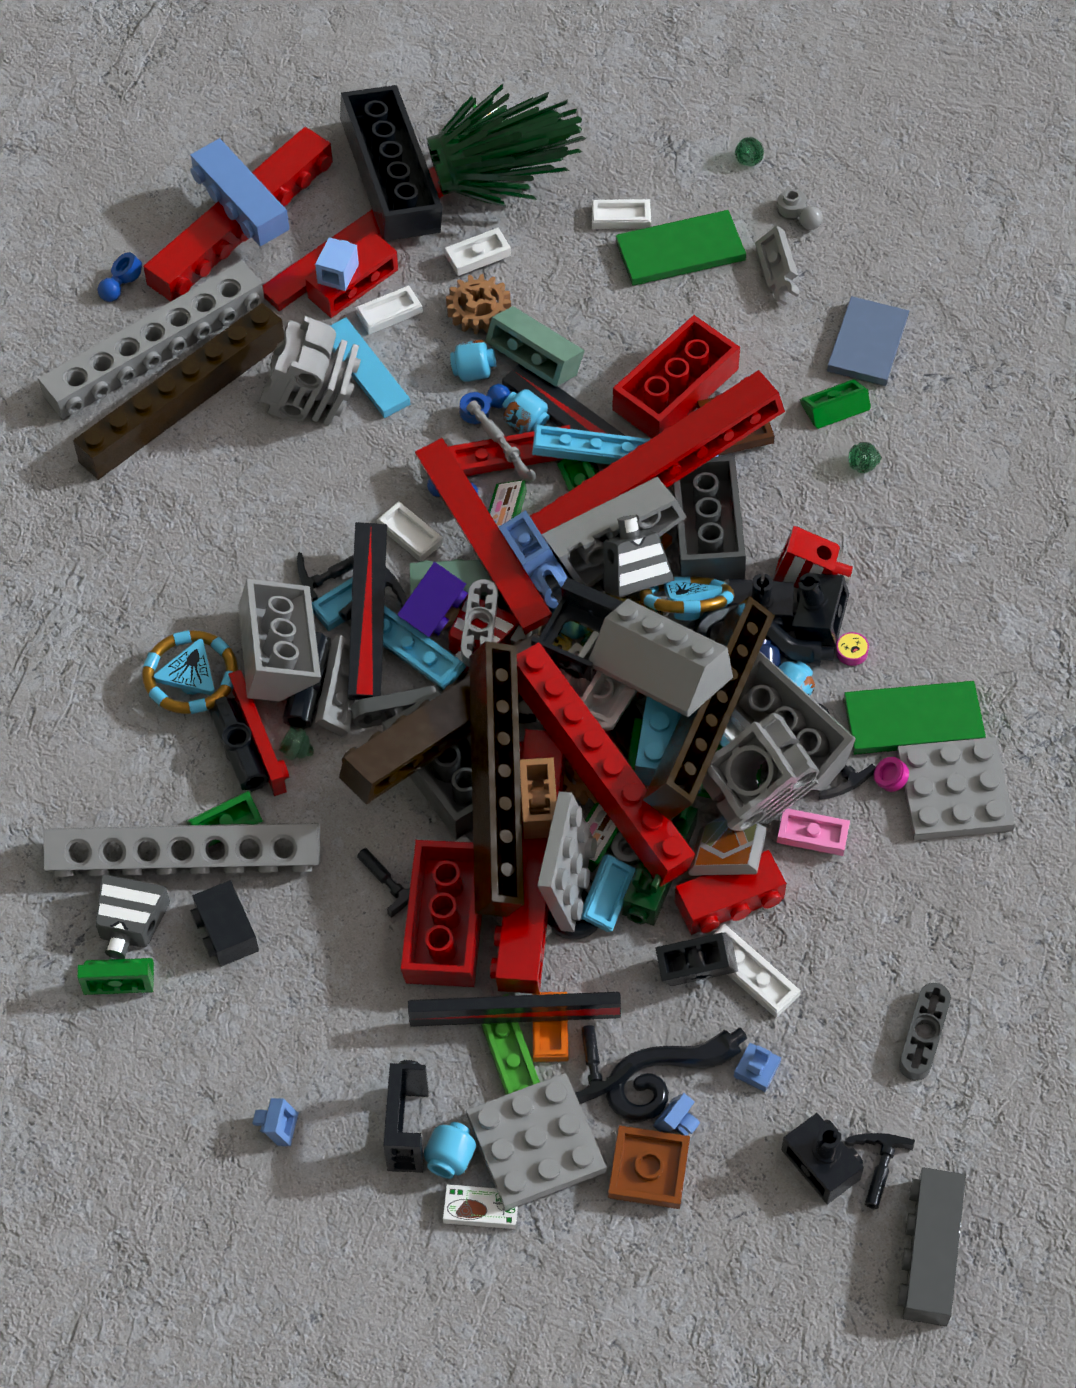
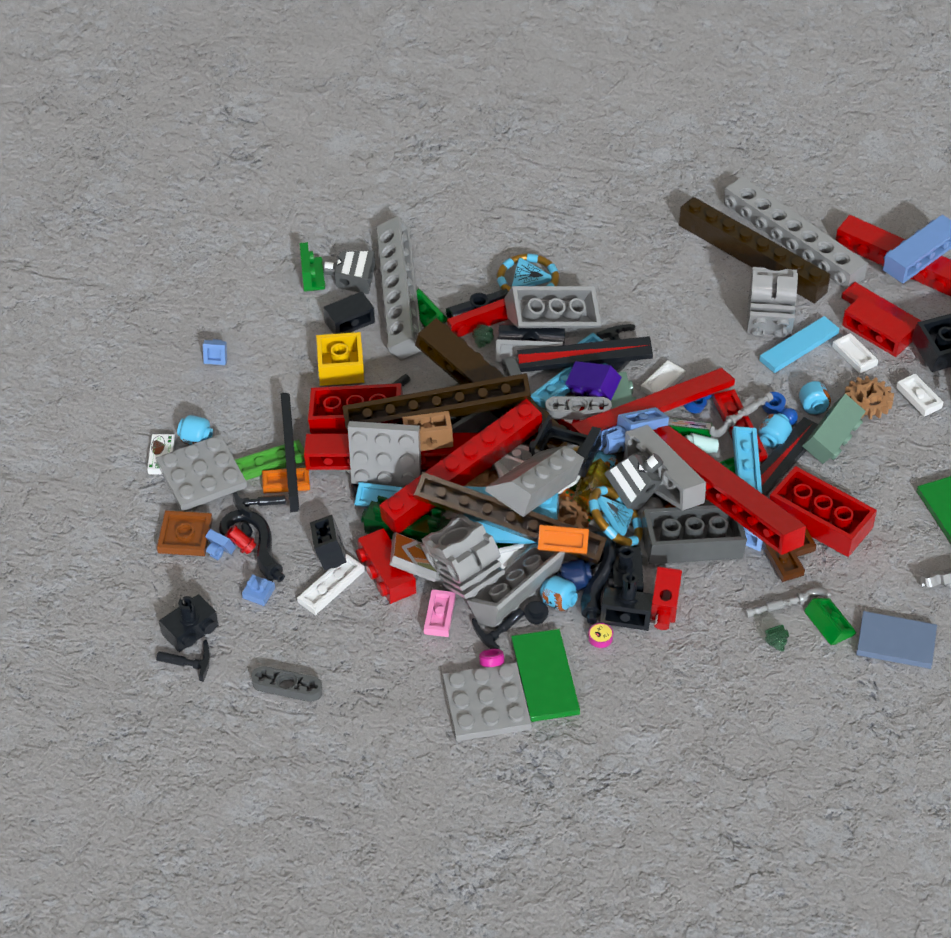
camera: 85 degrees right, 10 degrees down
blue plate [97,252,142,302] -> none
light blue brick [315,237,359,291] -> none
black window [383,1060,429,1173] -> none
dark grey brick [897,1167,966,1327] -> none
none -> red pin [225,525,256,554]
none -> yellow brick [316,332,364,386]
none -> orange tile [537,525,589,554]
none -> light aqua cone [685,433,719,453]
none -> light grey piece [744,587,831,618]

